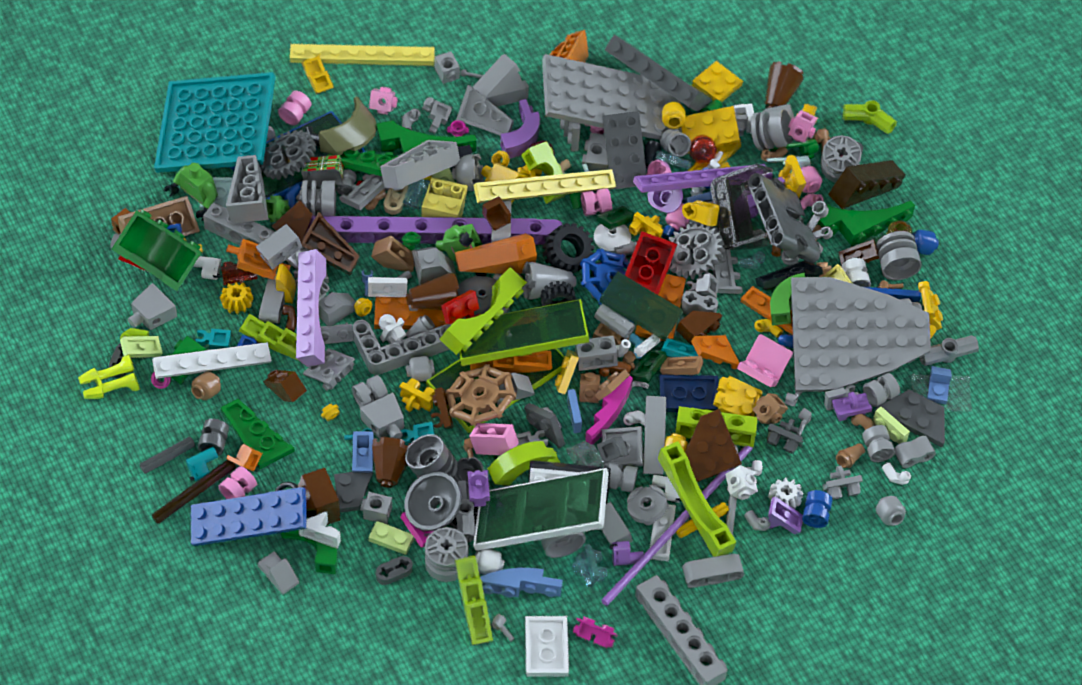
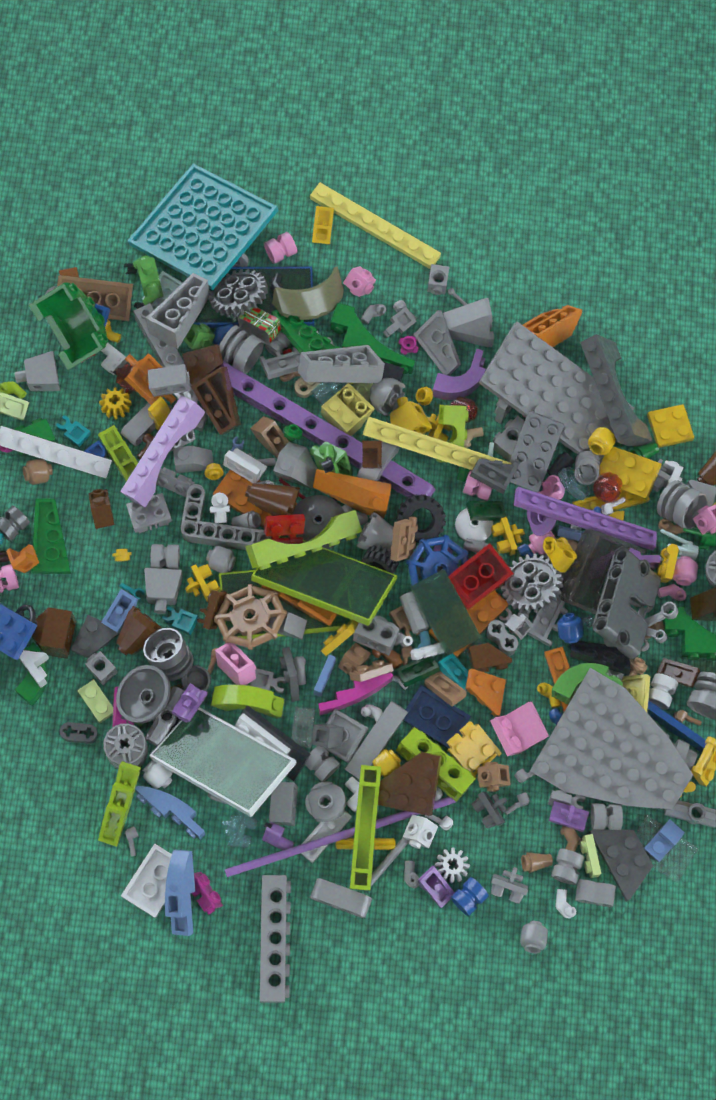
camera: 30 degrees right, 15 degrees up
none -> medium blue slope [165,850,195,936]
none -> medium nougat plate [391,517,418,561]
none -> dark grey wing [470,458,519,494]
none -> blue head [557,613,584,643]

